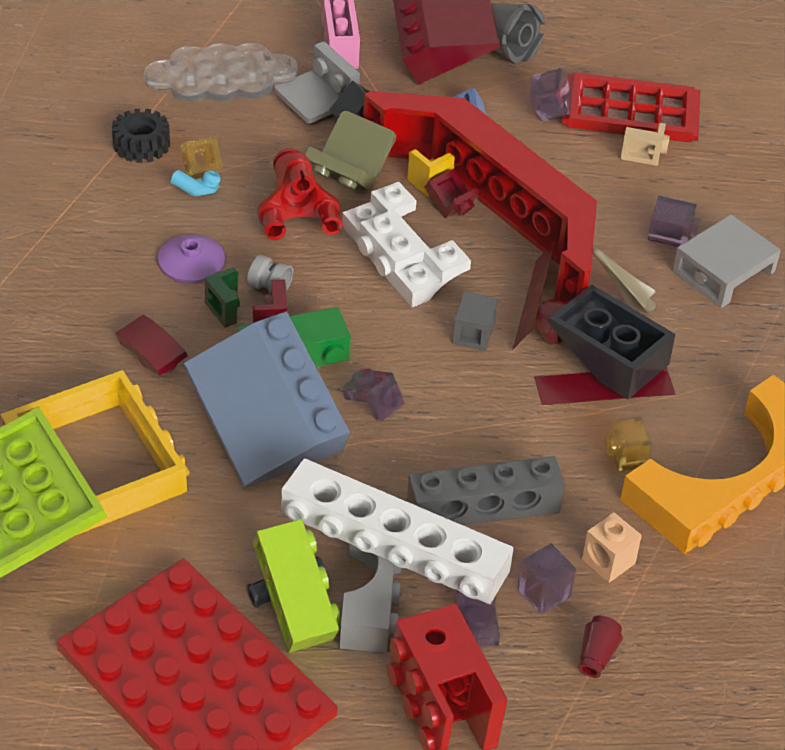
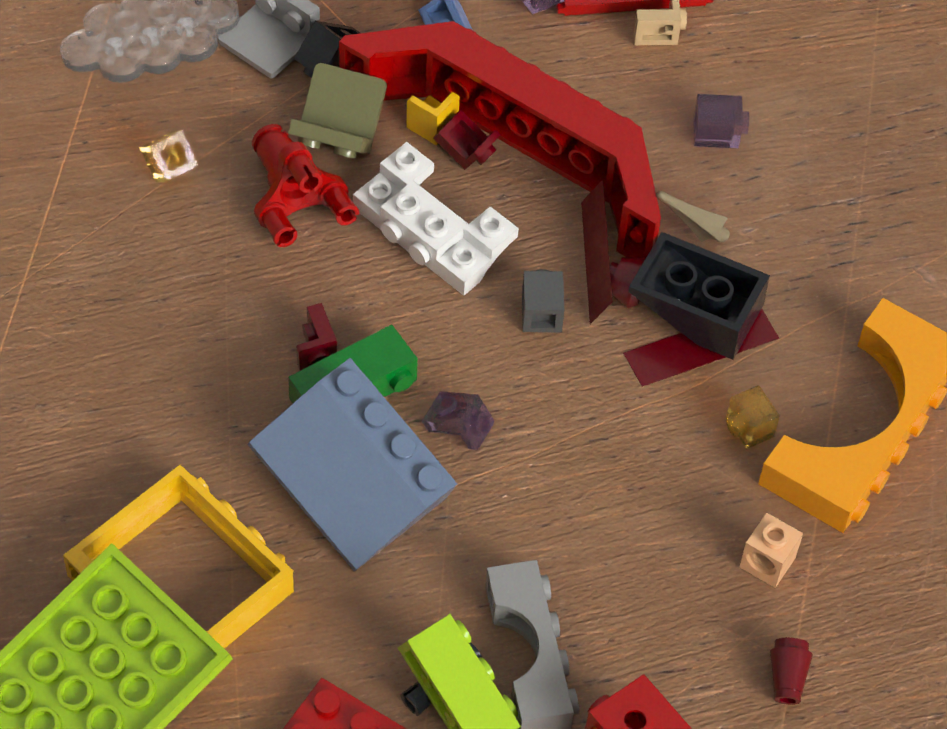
camera: 15 degrees left, 10 degrees up
black tyre [112,108,170,163] -> none
dark red slope [115,314,188,376] -> none
medium lavender dish [158,234,225,283] -> none
medium azure arm [170,170,221,197] -> none
dark green bracket [205,267,240,328] -> none
light grey wheel [247,254,294,294] -> none
white brick [281,458,514,604] -> none
dark grey brick [407,456,565,526] -> none
clear purple bracket [455,590,500,647] -> none
brick [517,543,576,615] -> none
light grey panel [672,214,781,308] -> none

